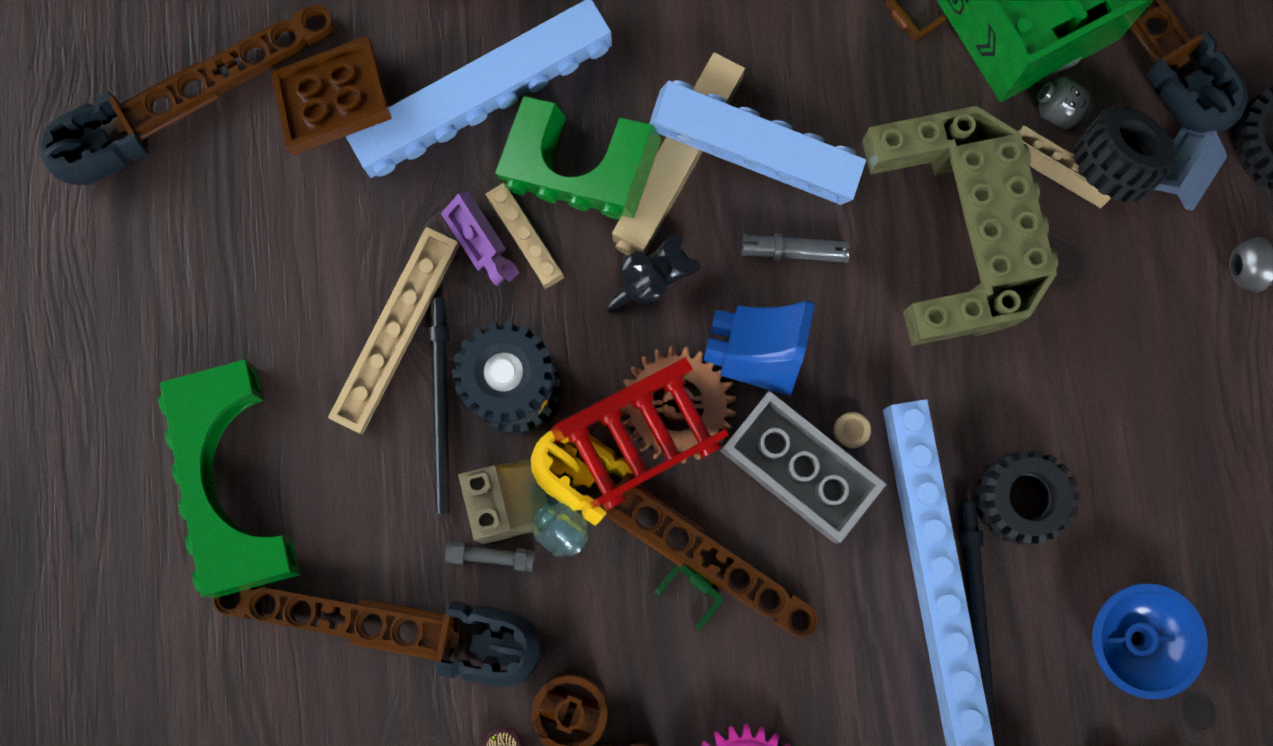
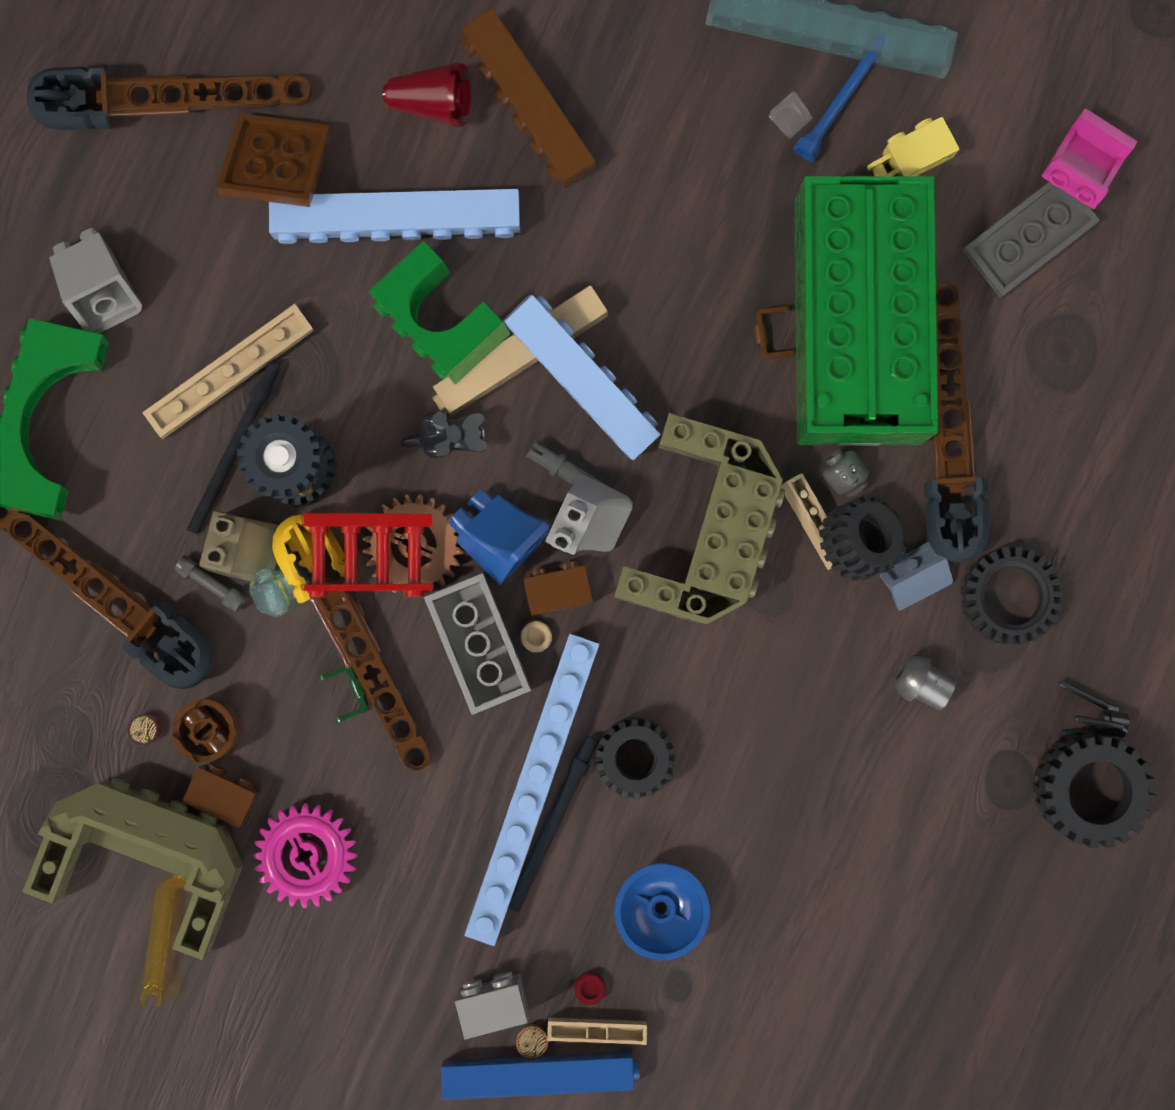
camera: 25 degrees right, 5 degrees up
medium lavender plate [441,191,519,286] -> none
tan piece [486,183,564,290] -> none
none -> light grey hips [49,228,142,334]
none -> reddish brown brick [523,561,593,616]
none -> light grey hips [545,473,633,555]

